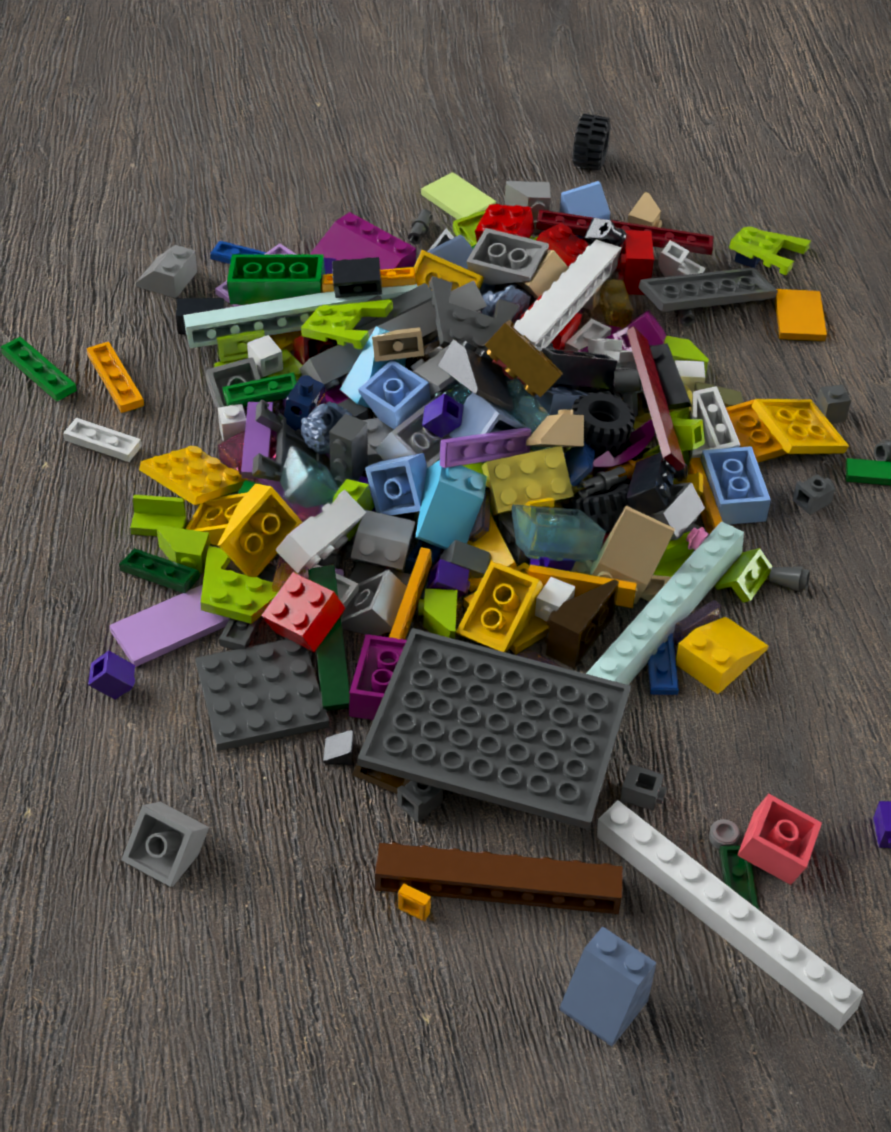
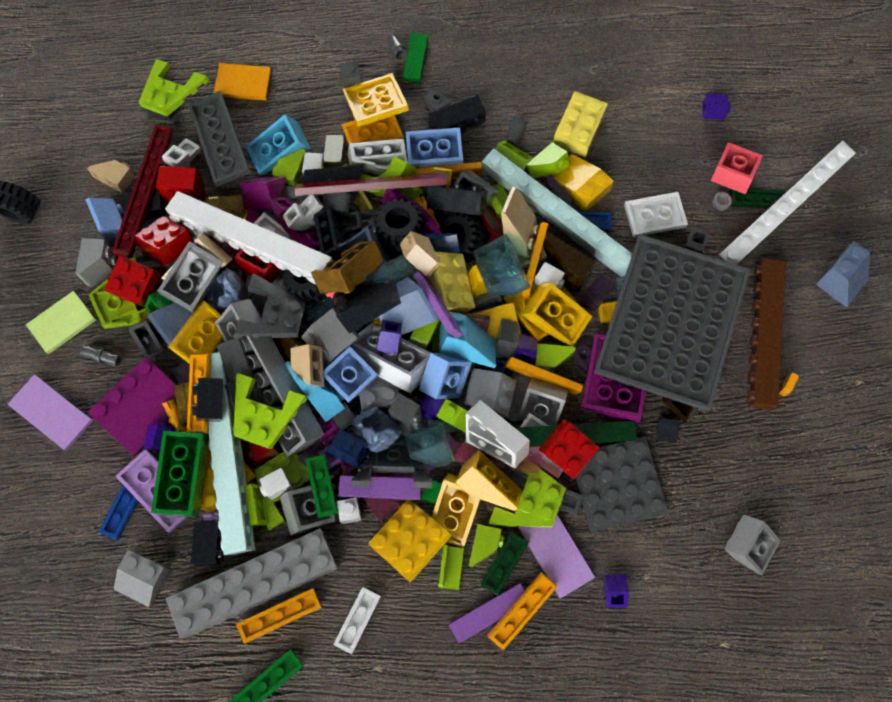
camera: 85 degrees left, 25 degrees up
dark grey pin [577,466,627,498] -> none
black piece [583,218,626,247] -> none
bright pink plate [686,527,710,550] -> none
none -> lavender tile [8,374,93,451]
none -> light grey brick [165,529,339,638]
none -> medium azure slope [246,115,311,175]
none -> black brick [428,95,486,132]
none -> medium lavender tile [449,584,524,643]
none -> light orange tile [487,572,558,650]
none -> lime slope [526,142,570,178]
none -> light yellow brick [553,91,608,158]
none -> white plate [624,192,688,237]

